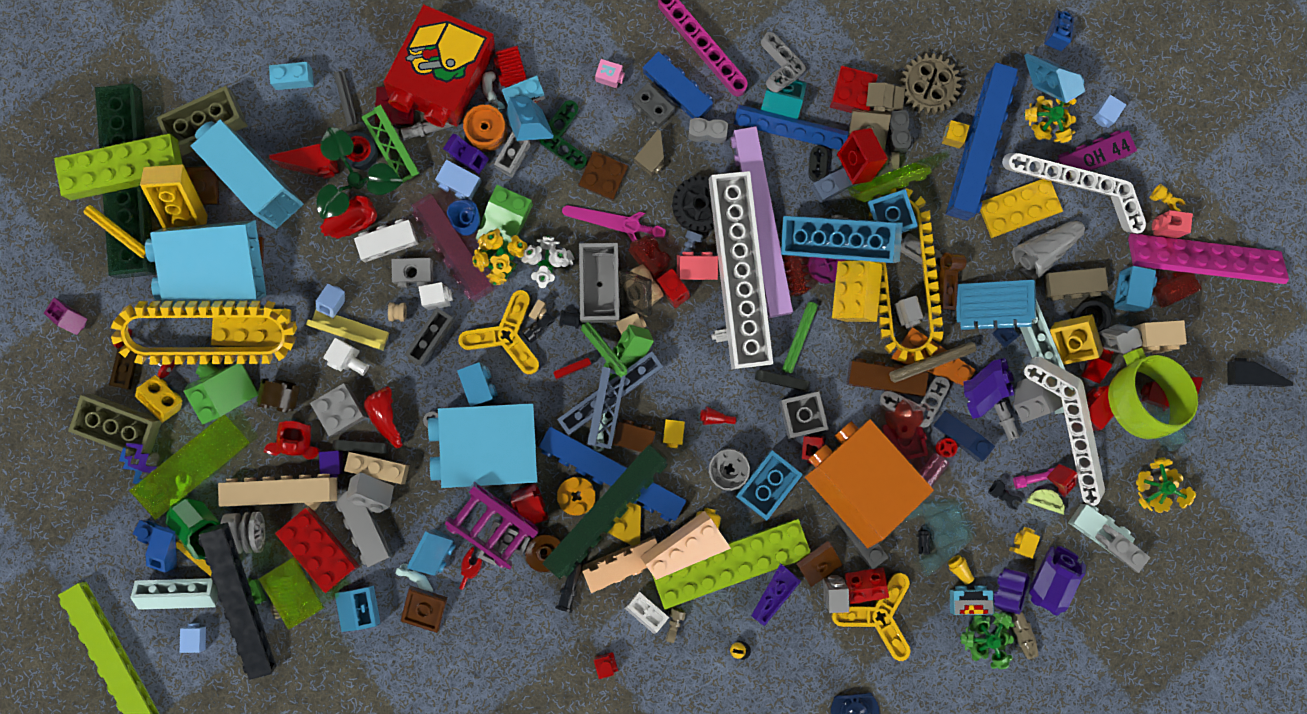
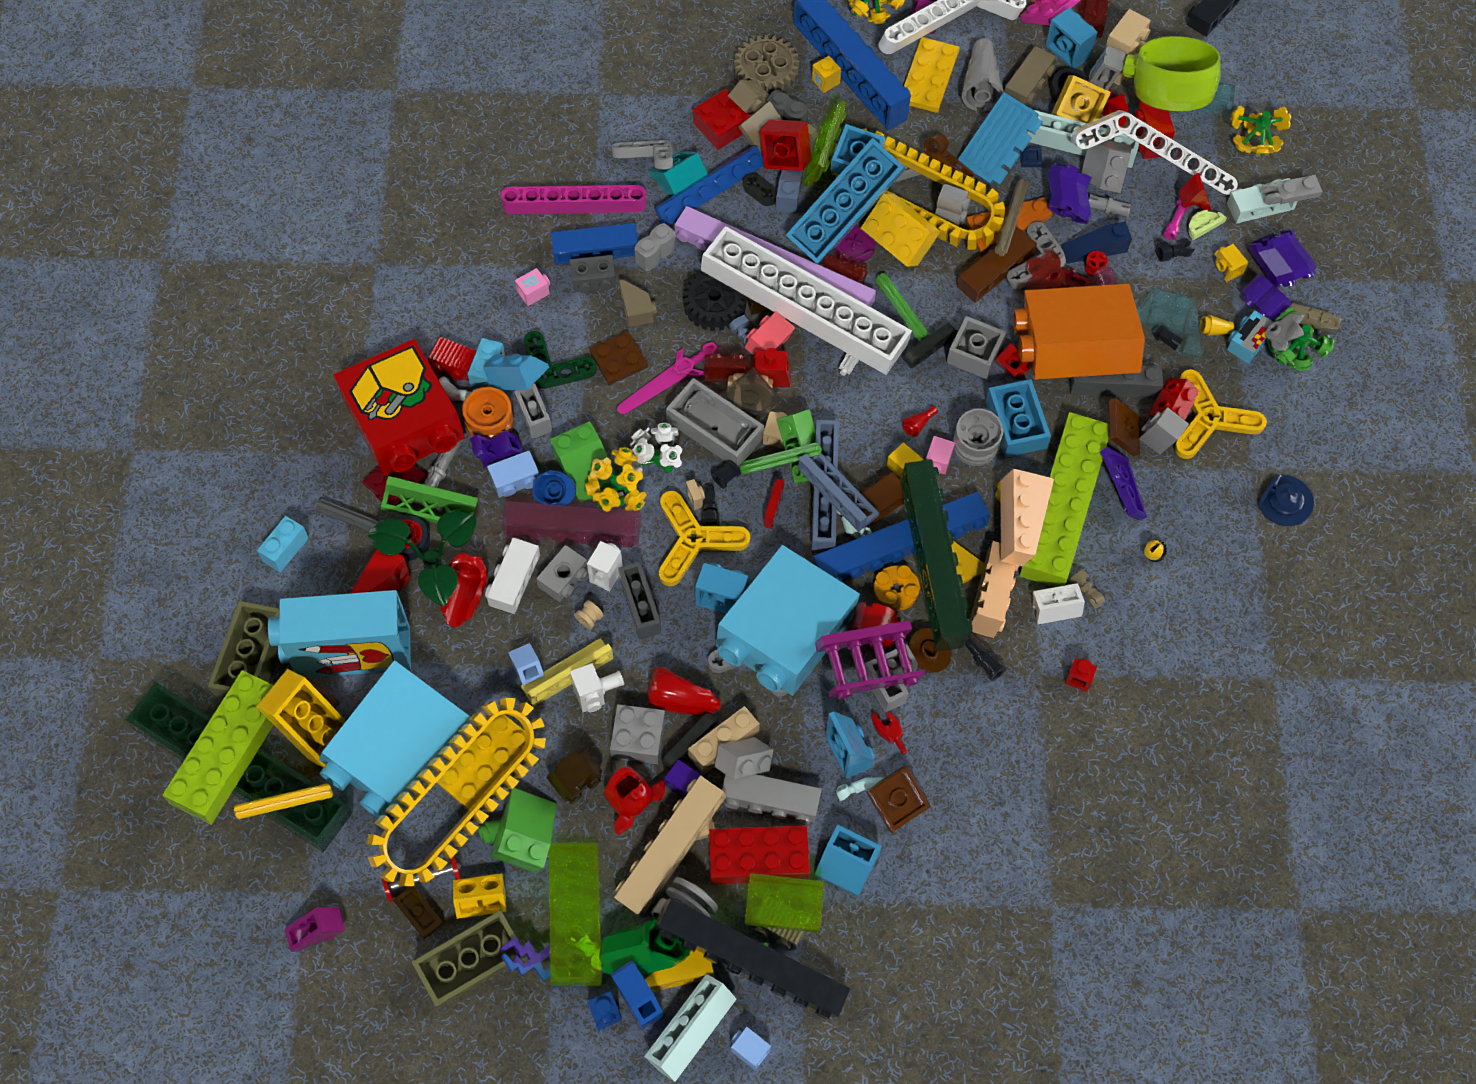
camera: 50 degrees left, 20 degrees down
none -> bright pink brick [924,436,955,474]
none -> light grey plate [1265,313,1304,351]

